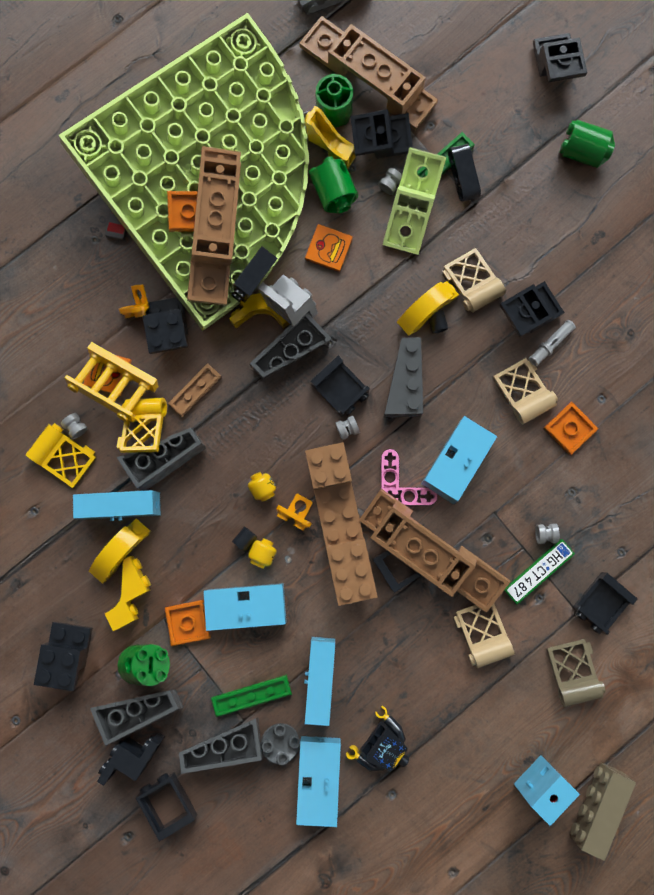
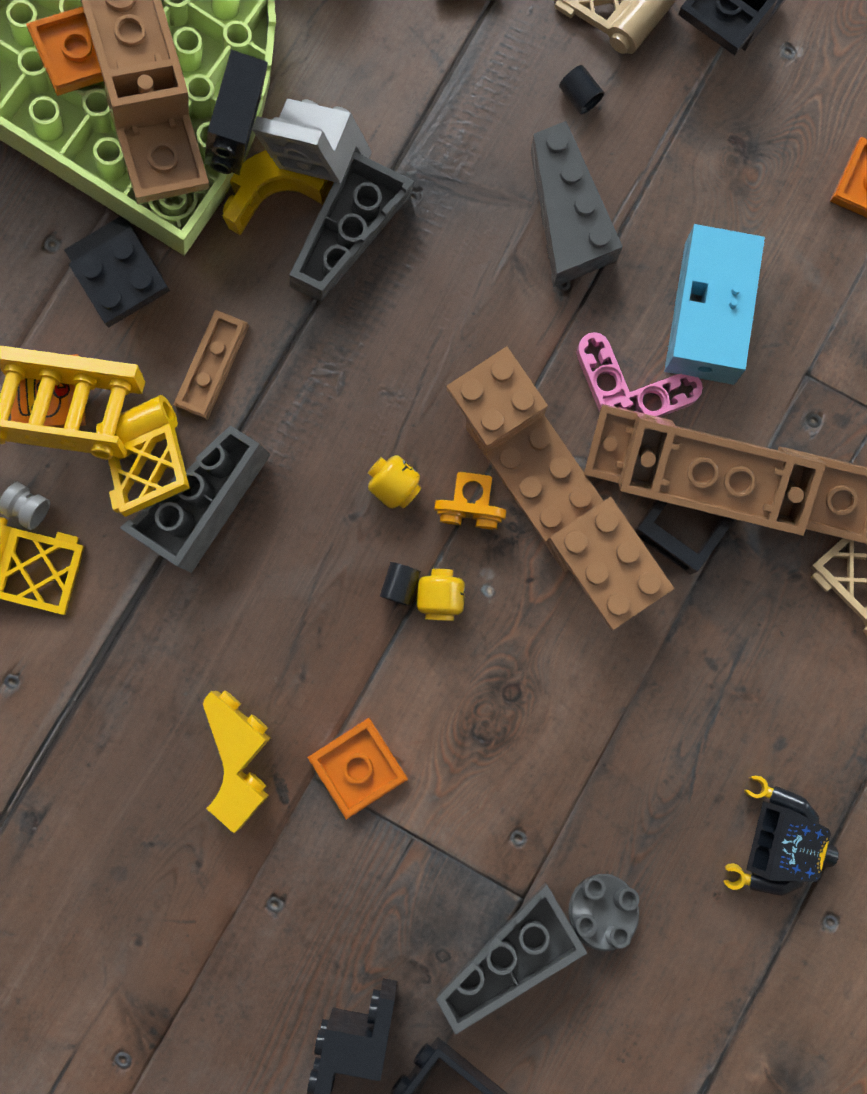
camera: 20 degrees left, 0 degrees up
black bracket [34,622,93,691] -> none
medium azure brick [73,490,161,521] -> none
yellow arch [89,518,150,584] -> none
dark grey wedge [90,689,183,746] -> none
green cylinder [117,644,170,686] -> none
light orange bracket [119,284,149,318] -> none
medium azure brick [204,583,286,631] -> none
green tile [211,674,292,717] -> none
medium azure brick [296,736,341,827] -> none
medium azure brick [304,637,335,726] -> none
orange tile [305,224,353,272] -> none
black panel [310,355,370,417] -> none
light grey wheel [335,416,360,440] -> none
yellow arch [397,281,459,336] -> none
tan piece [493,358,558,425] -> none
light grey pin [528,320,576,366] -> none

